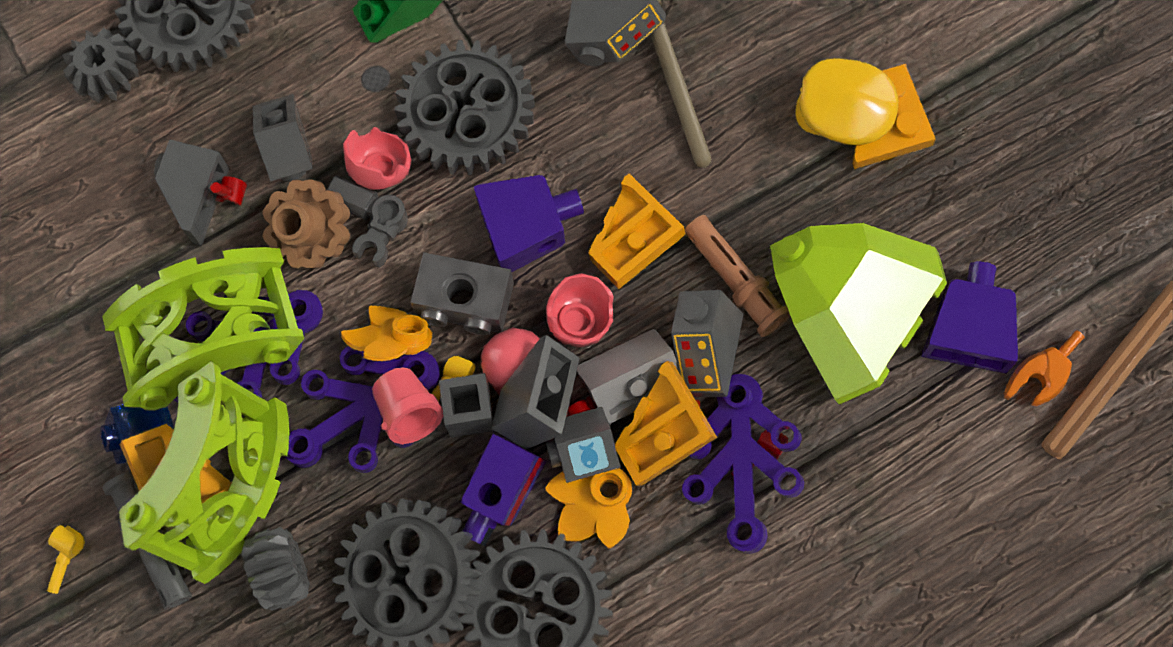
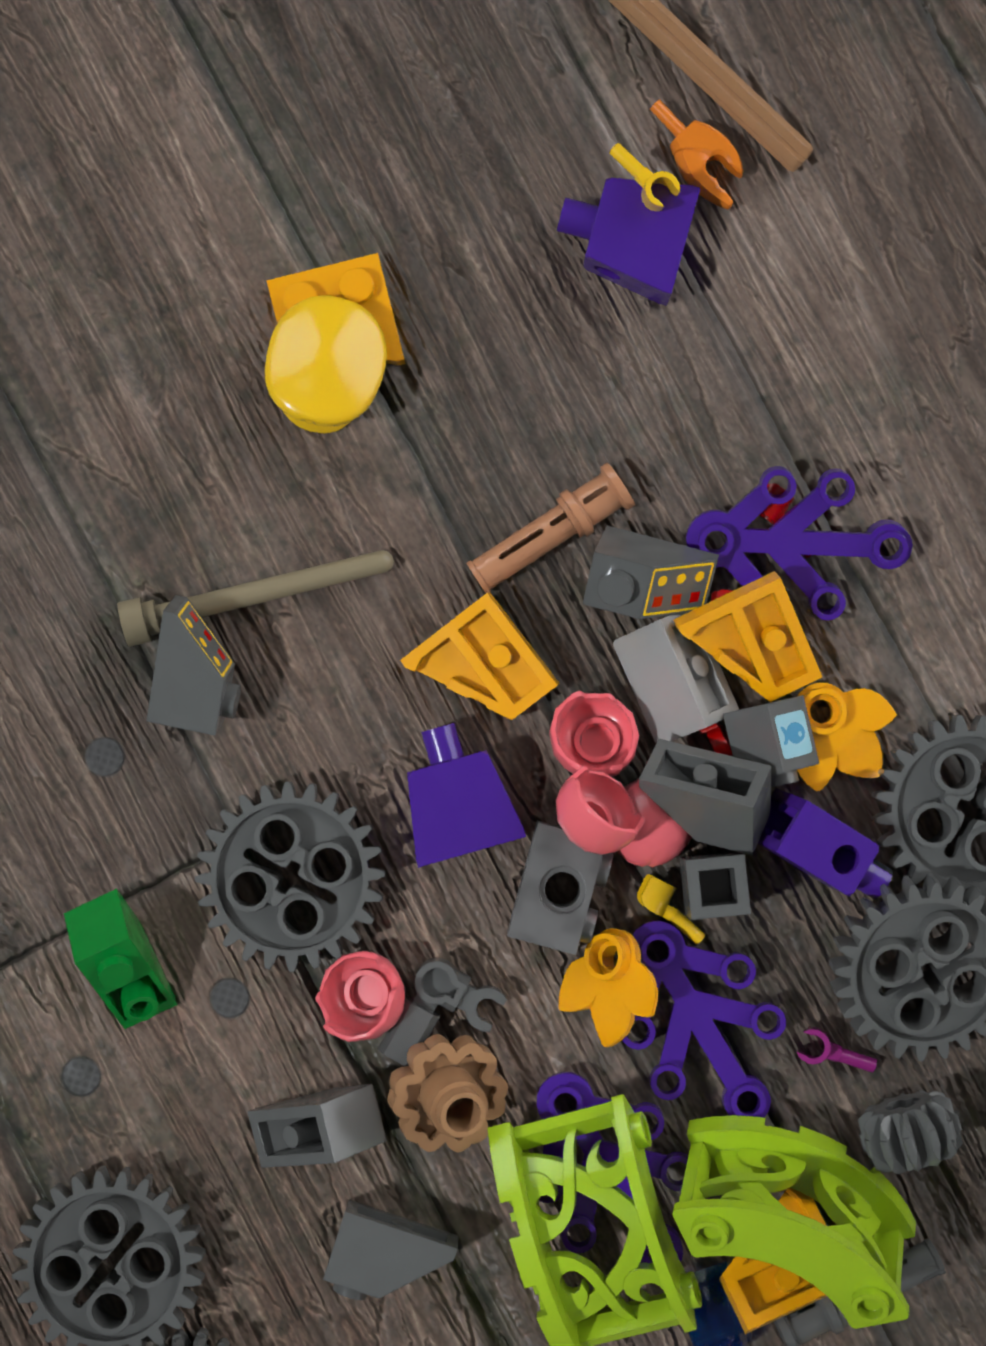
camera: 90 degrees left, 15 degrees up
red hand [210,176,247,206] -> none
coral piece [372,367,443,444] -> none
lime brick [770,223,947,404] -> none
none -> coral hair [556,766,645,855]
none -> yellow hand [609,143,680,211]
none -> magenta hand [797,1027,877,1073]

